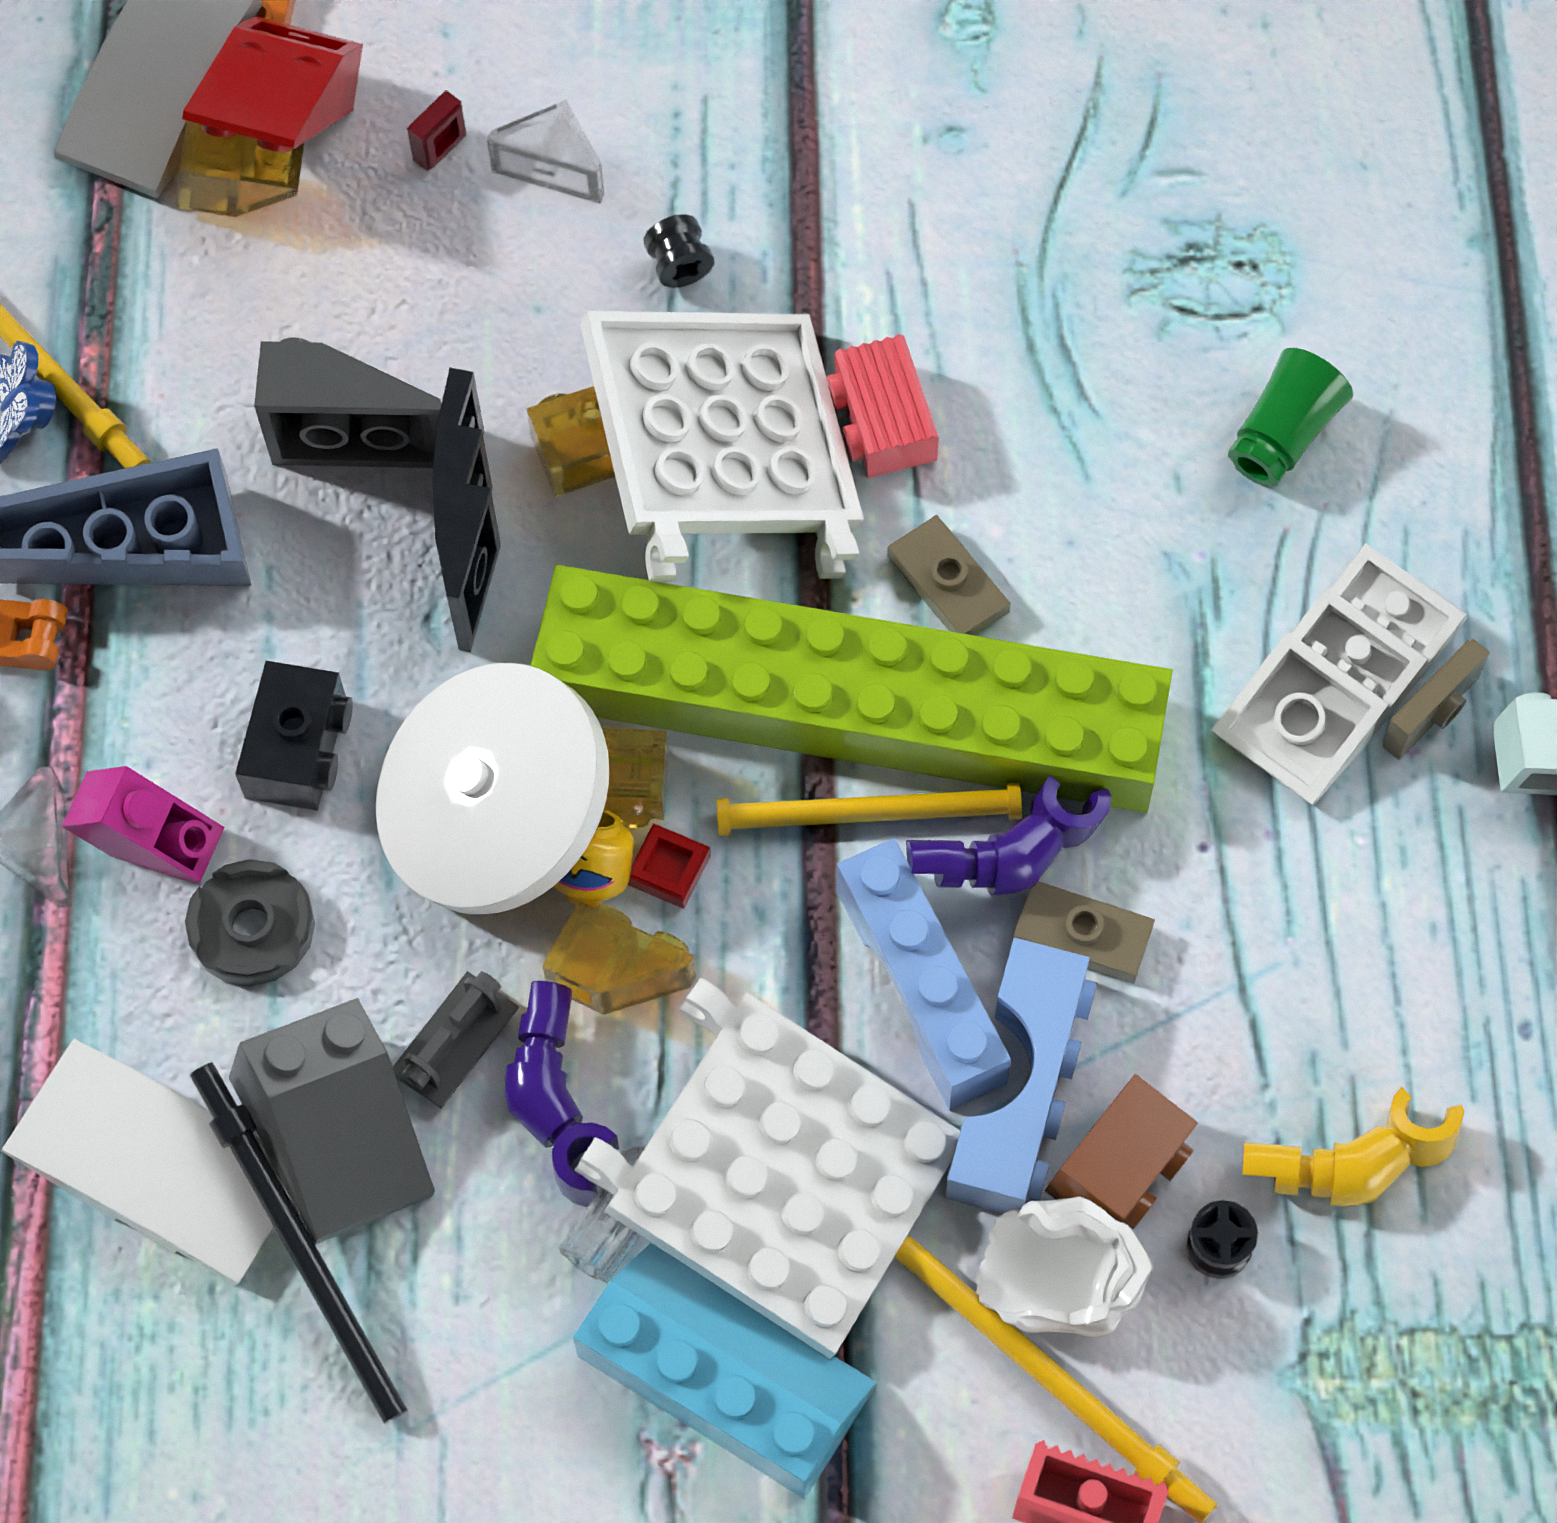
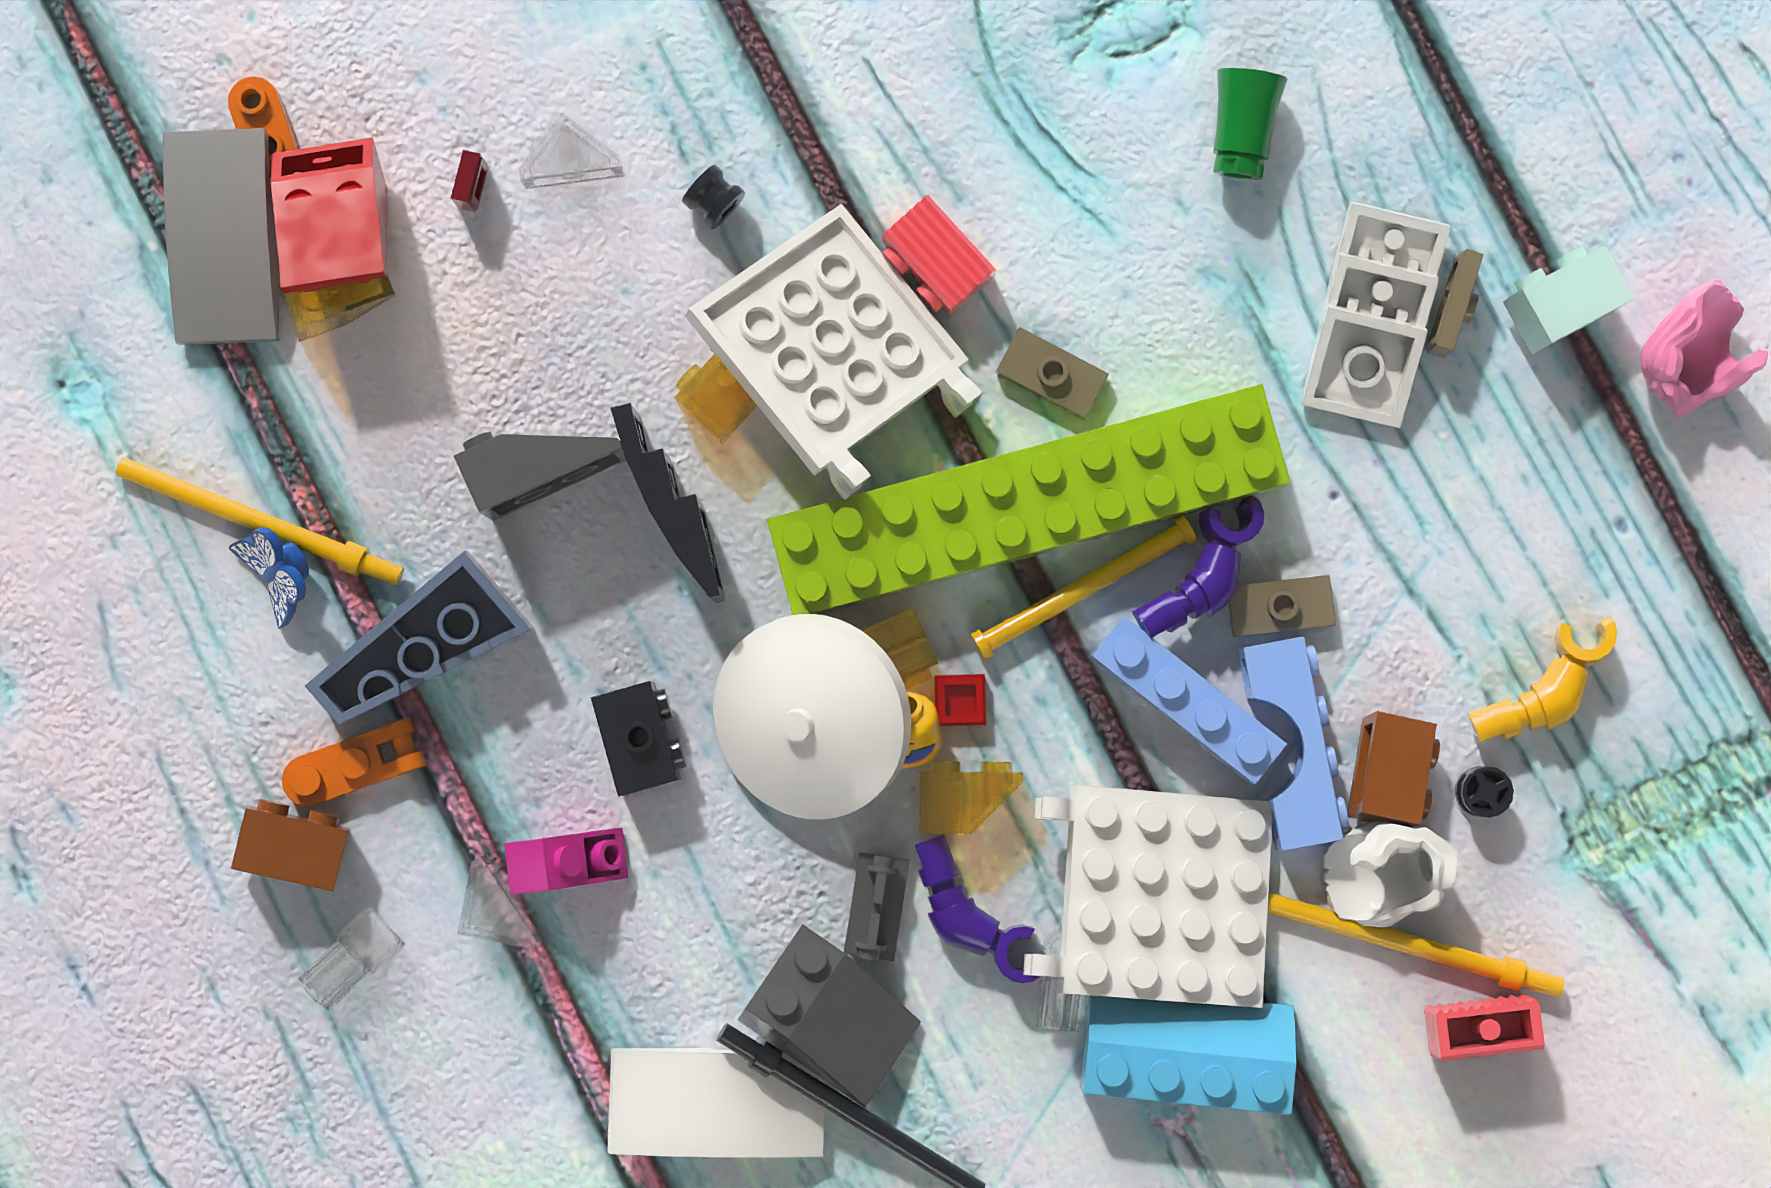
camera: 25 degrees left, 20 degrees up
dark grey tile [185,859,315,986] -> none

